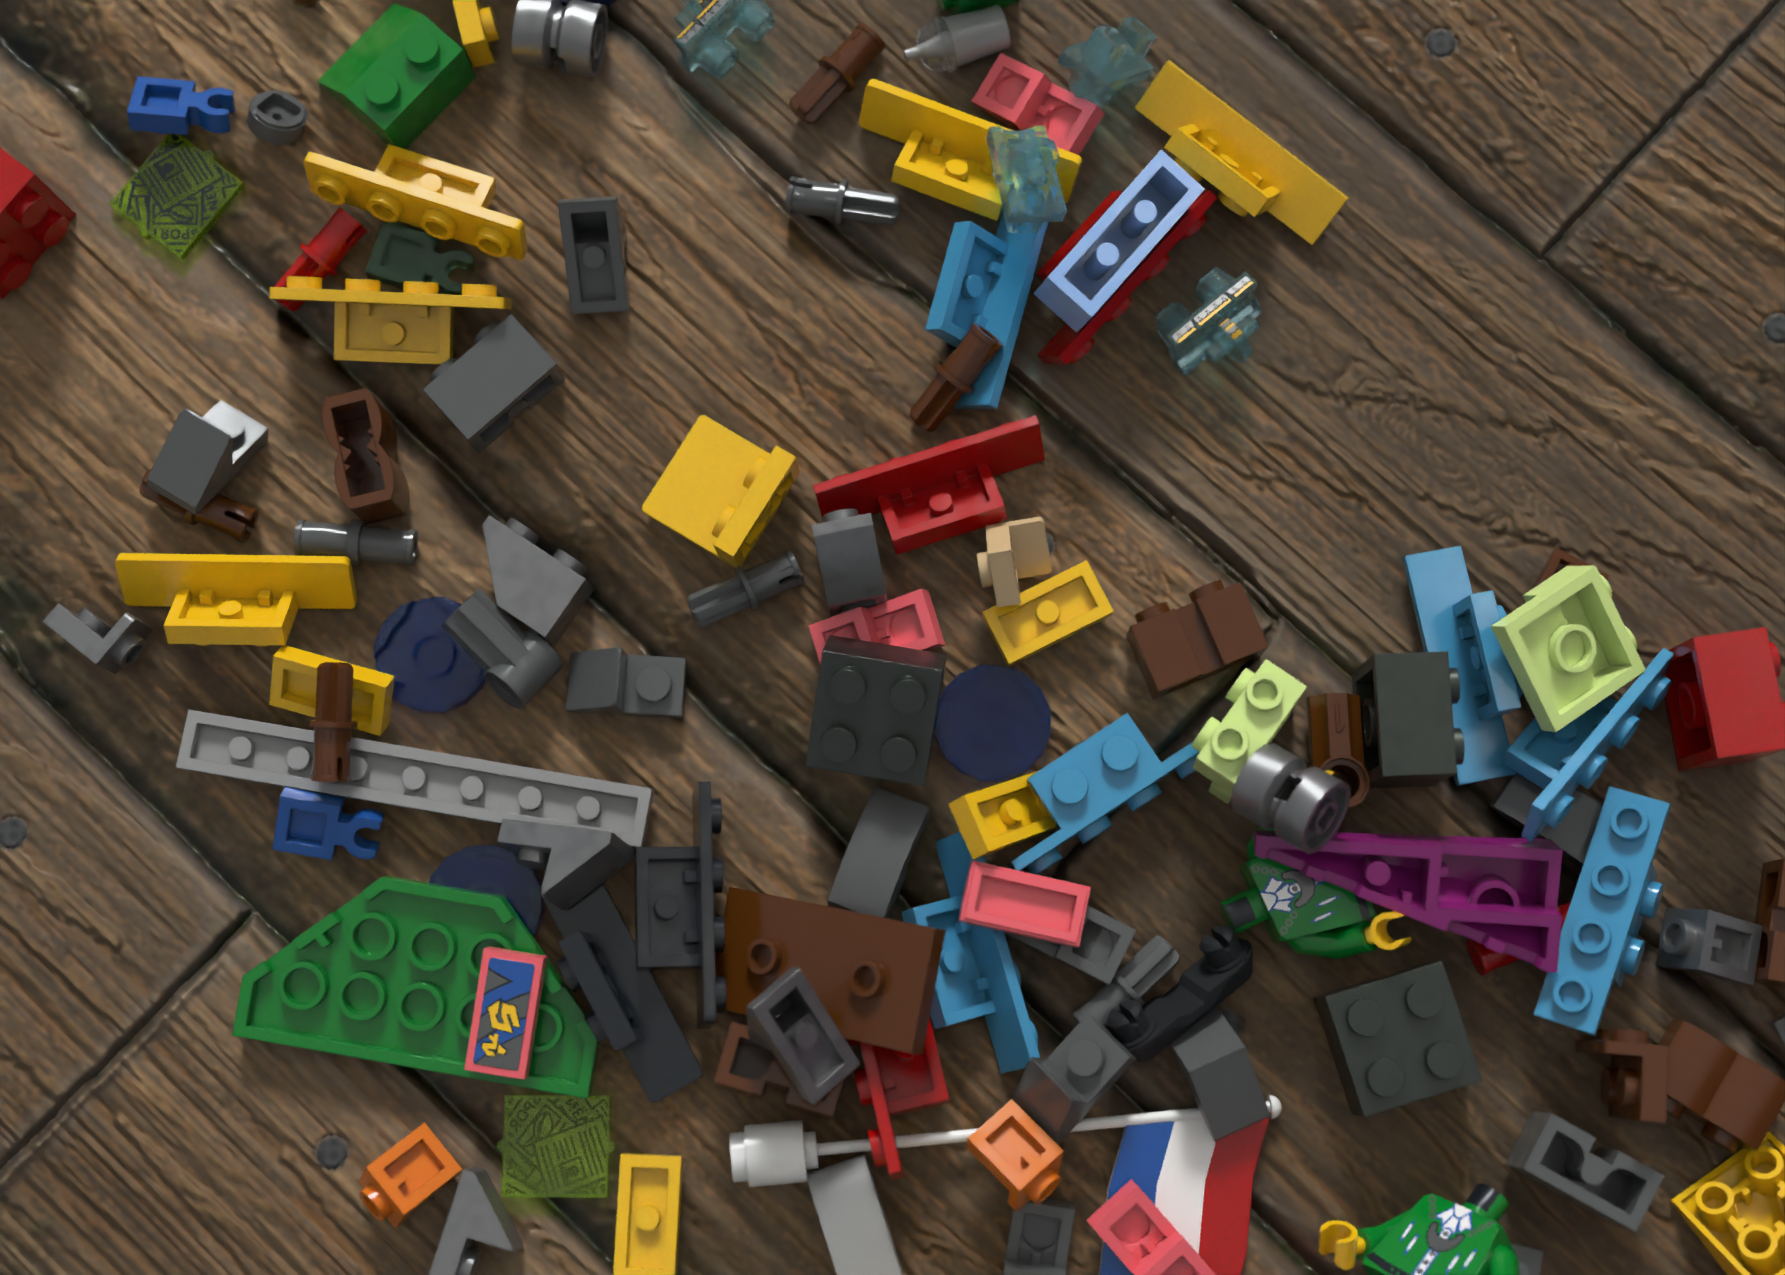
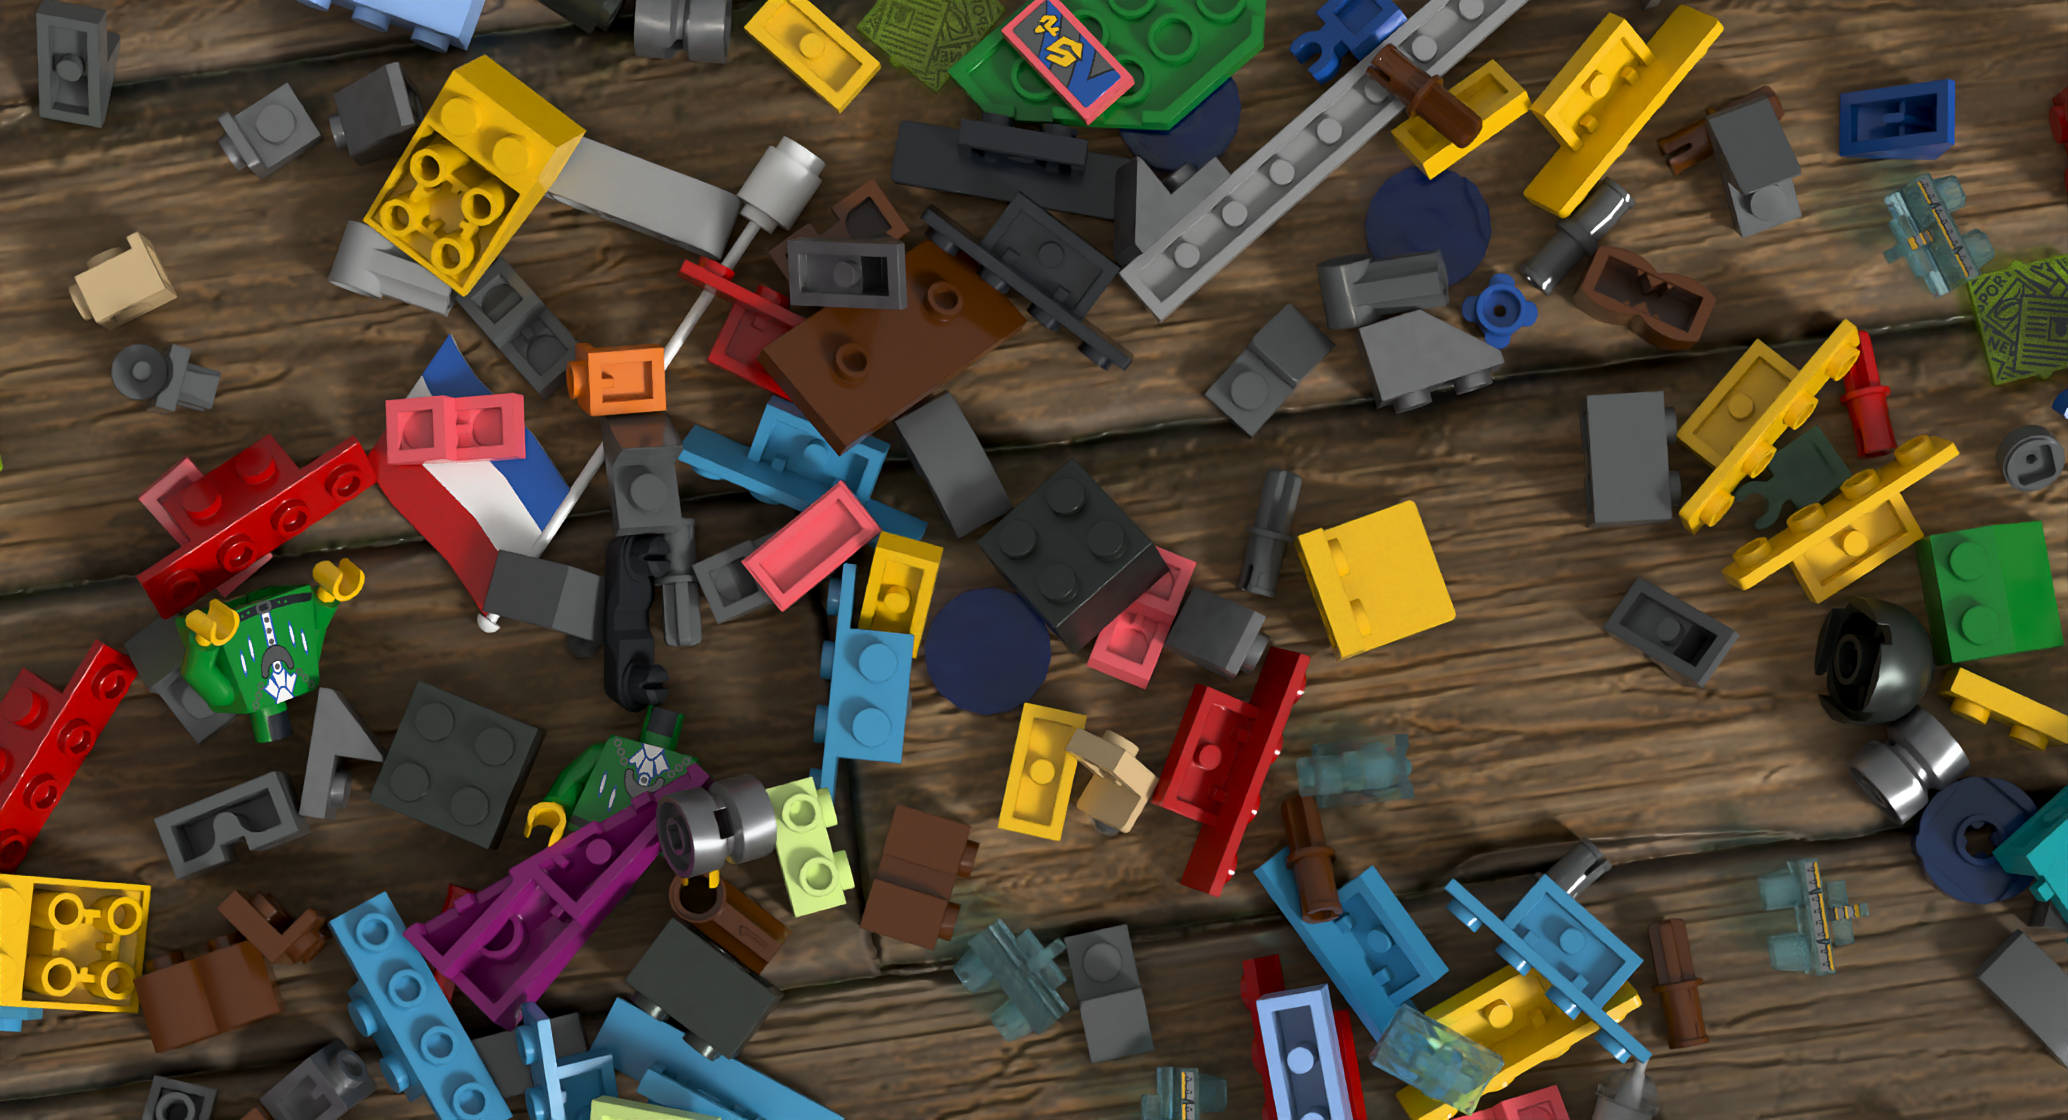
camera: 125 degrees right, 5 degrees up
none -> flat silver slope [299,687,388,820]
none -> clear light blue hips [953,918,1070,1042]
none -> dark grey slope [1064,924,1154,1063]
none -> clear light blue hips [1296,733,1415,809]
none -> dark azure bracket [1444,874,1652,1064]
none -> blue plate [1461,273,1538,349]
none -> pearl dark grey cylinder [1814,595,1936,726]
none -> blue slope [1839,79,1955,160]
none -> clear light blue hips [1882,172,1995,299]

